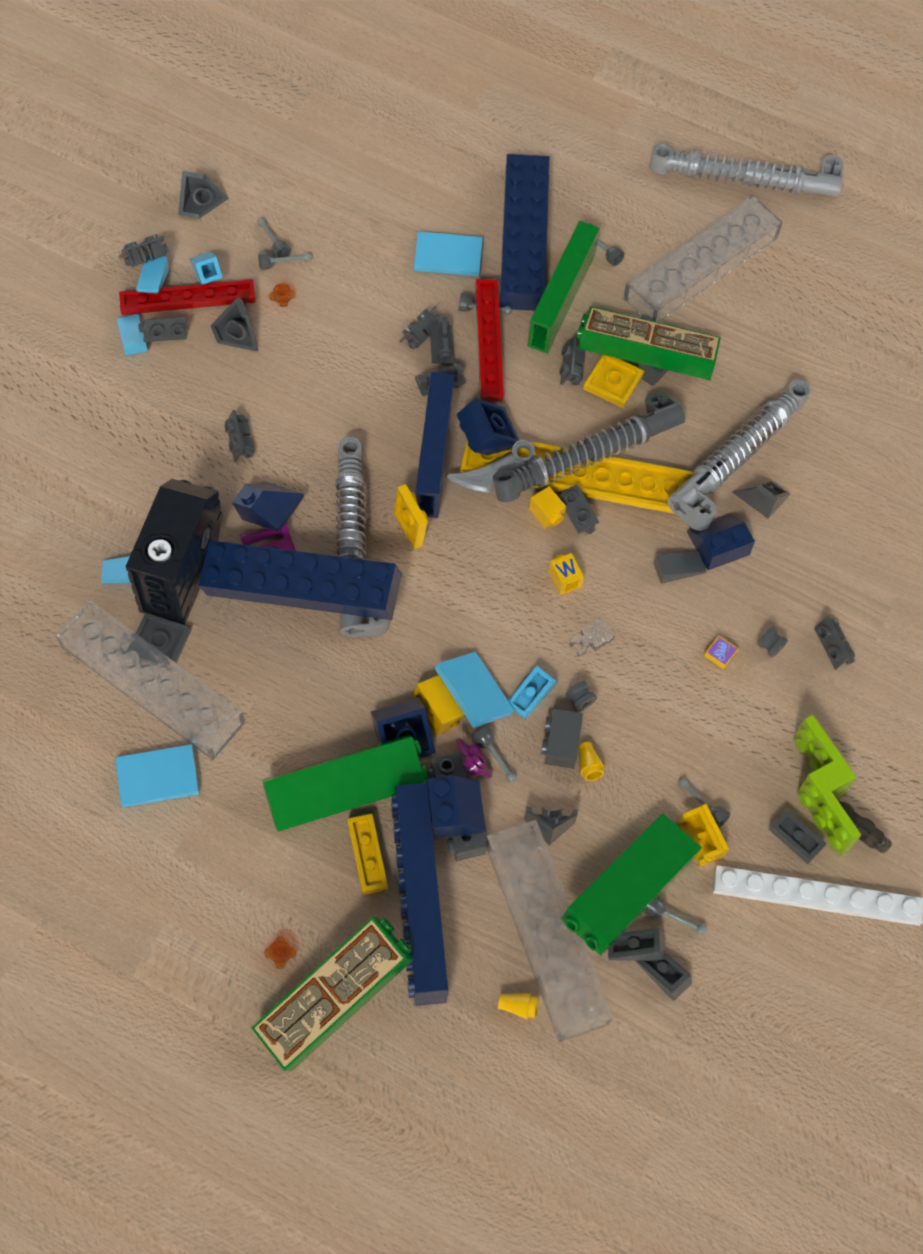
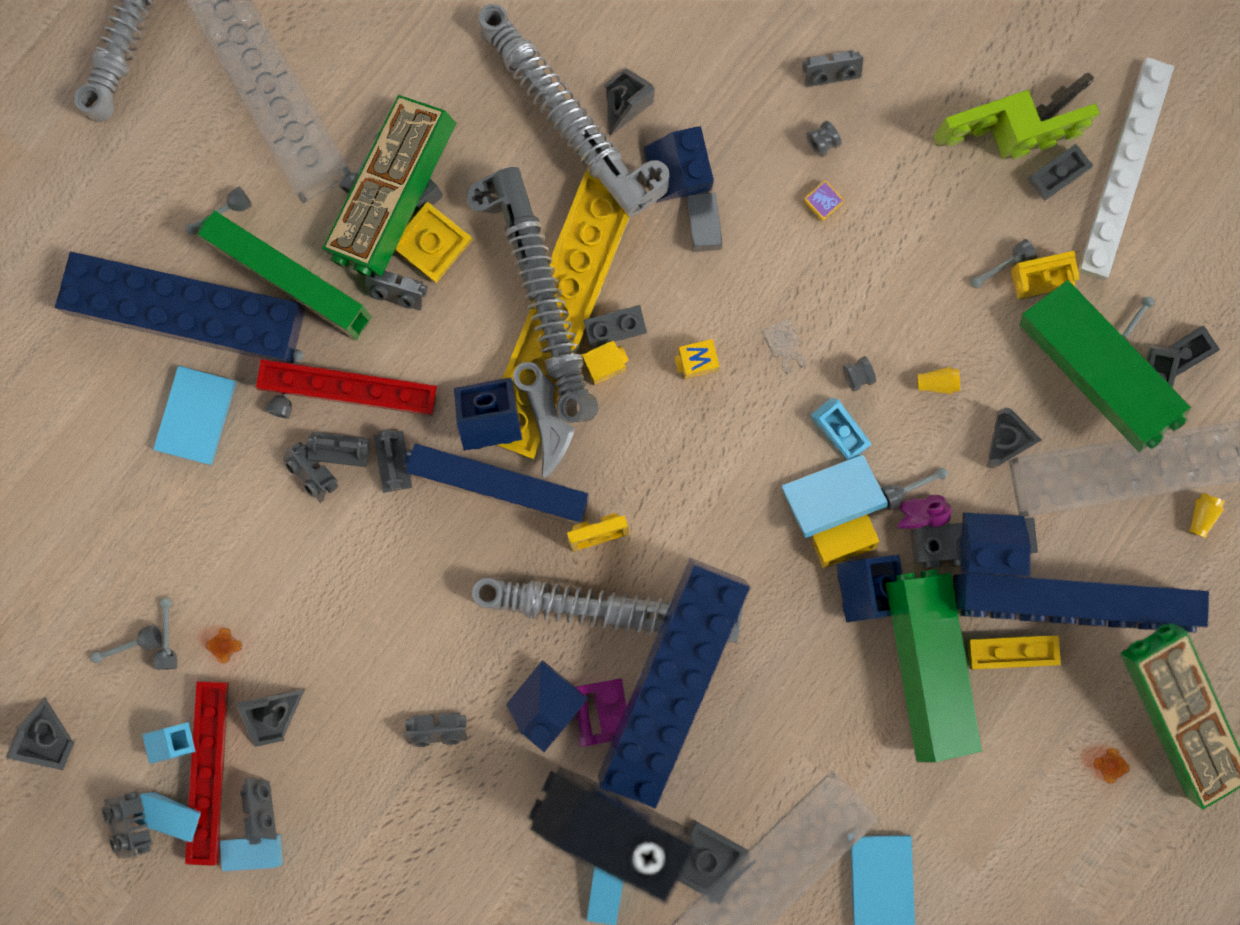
camera: 80 degrees left, 20 degrees up
dark grey brick [541,709,583,769] -> none

